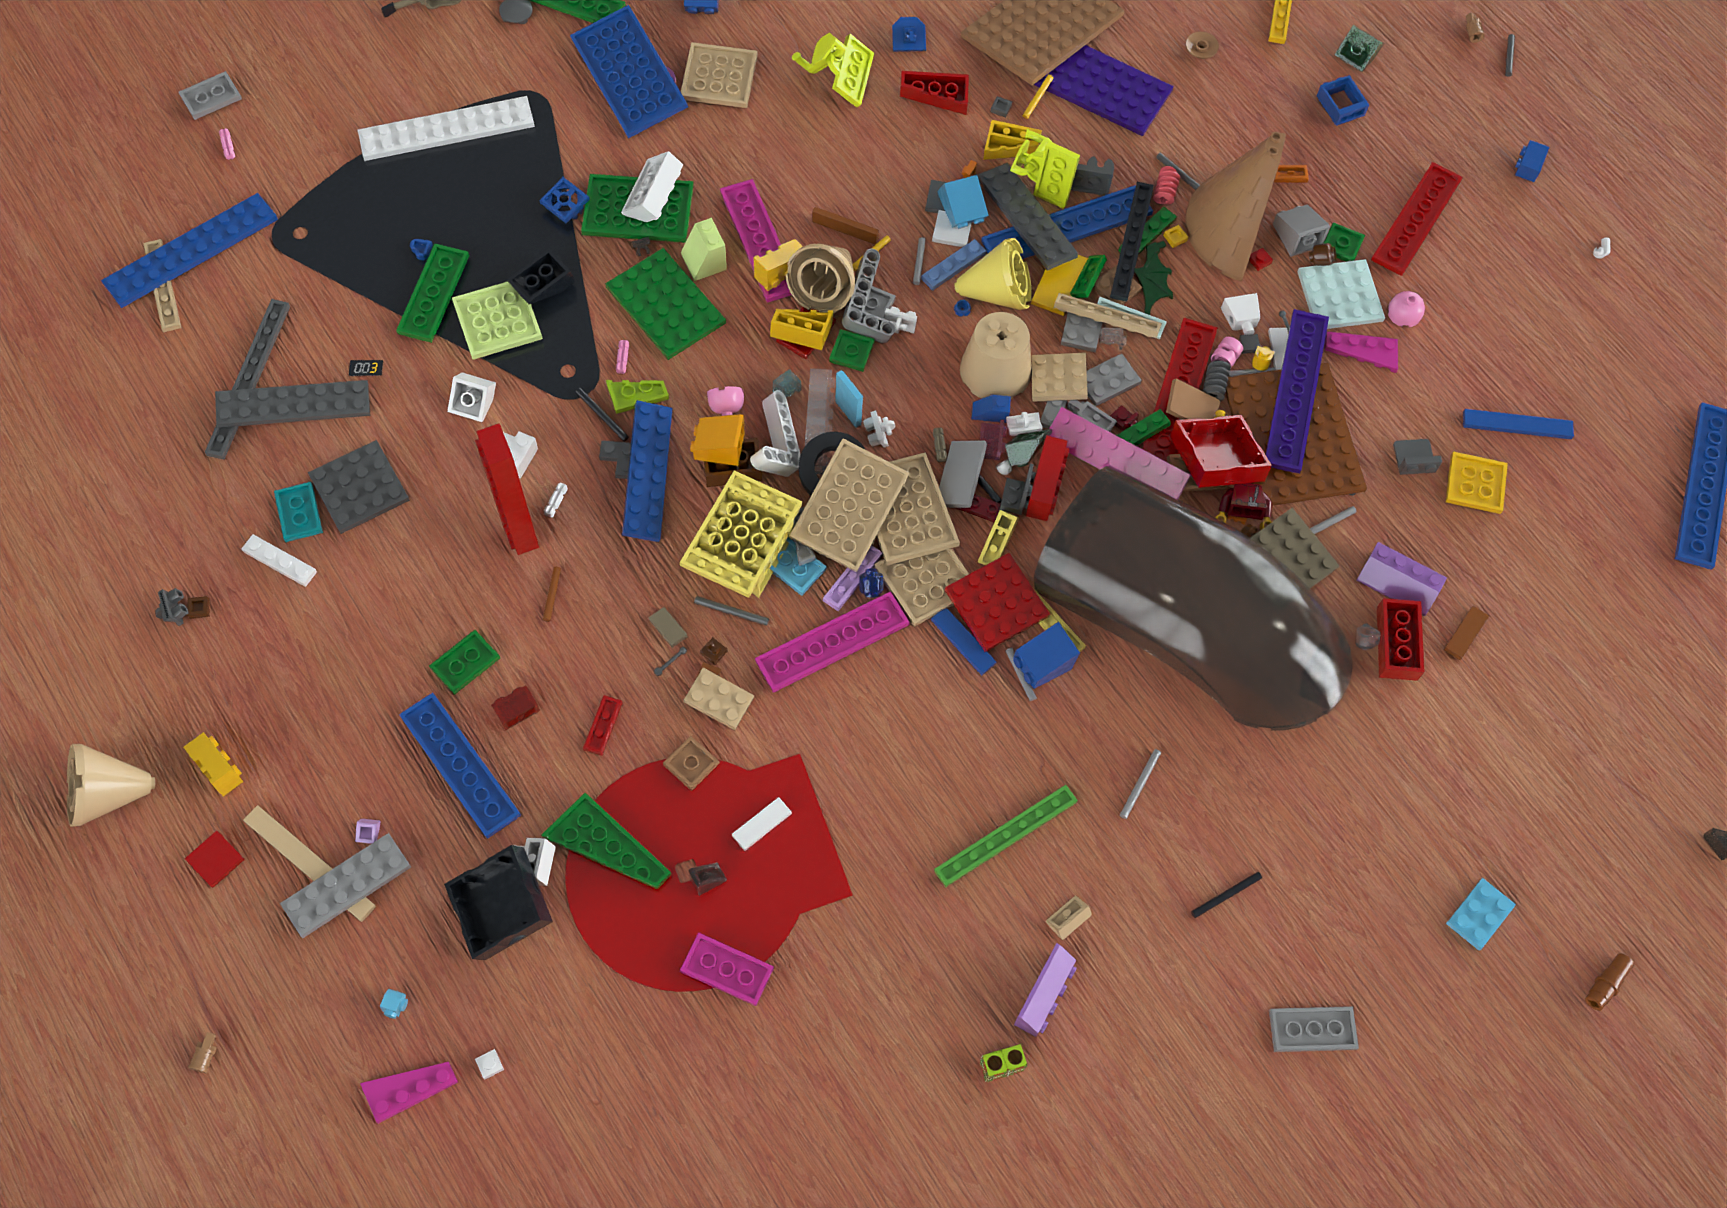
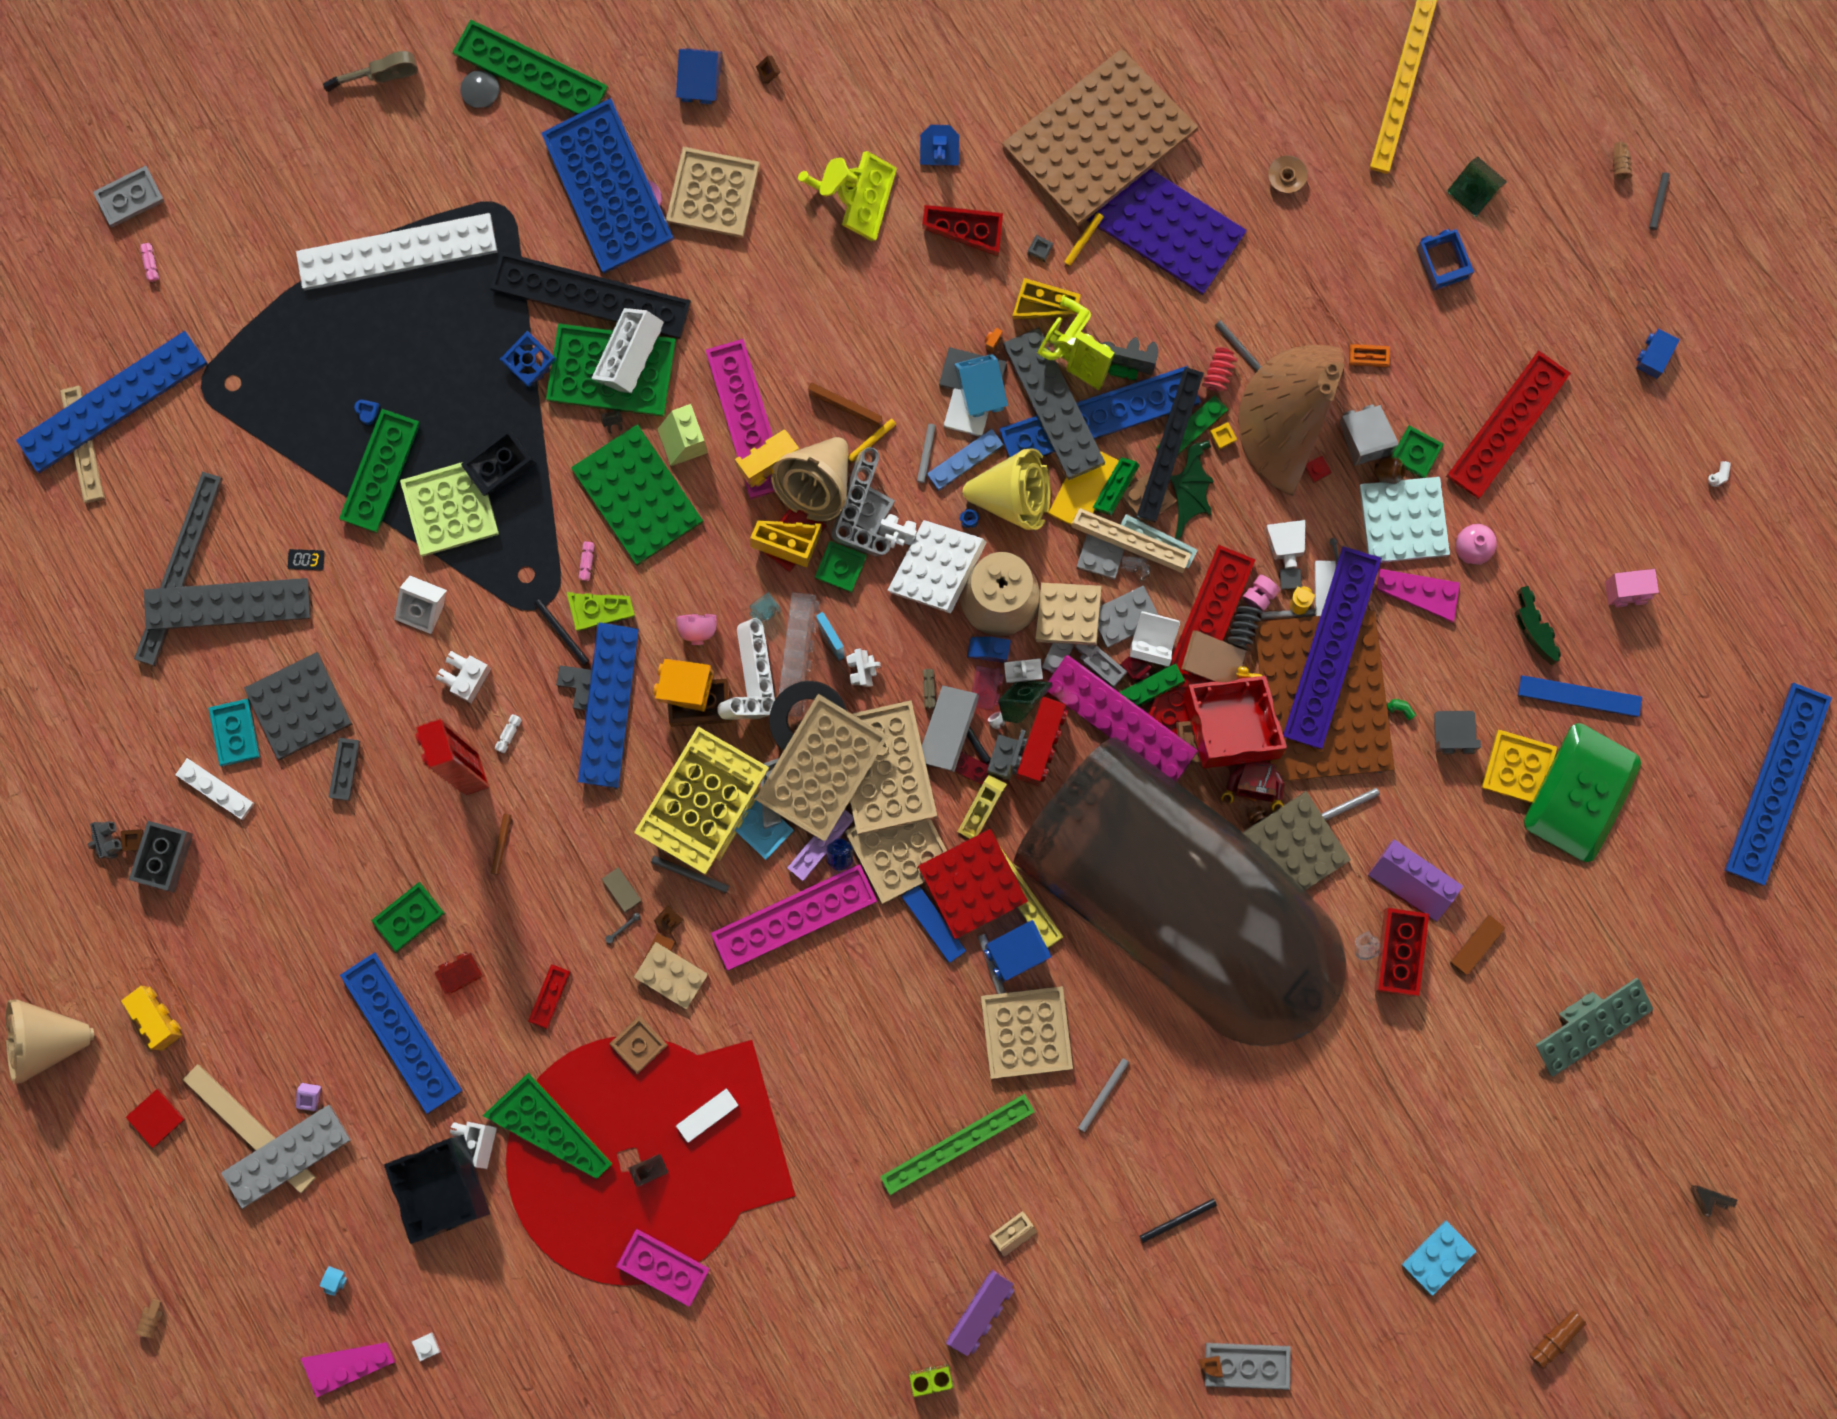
camera: 10 degrees right, 15 degrees up
none -> dark grey brick [129,821,193,893]
none -> dark grey plate [329,738,361,801]
none -> black plate [490,251,691,340]
none -> white plate [888,520,987,613]
none -> tan plate [981,986,1073,1079]
none -> green axle [1108,364,1138,381]
none -> white bracket [1130,611,1180,666]
none -> dark orange tile [1198,1356,1223,1378]
none -> green arm [1387,699,1417,721]
none -> dark green slope [1515,586,1561,665]
none -> green wedge [1524,723,1641,862]
none -> sand green bracket [1536,978,1653,1076]
none -> bright pink brick [1605,569,1659,607]

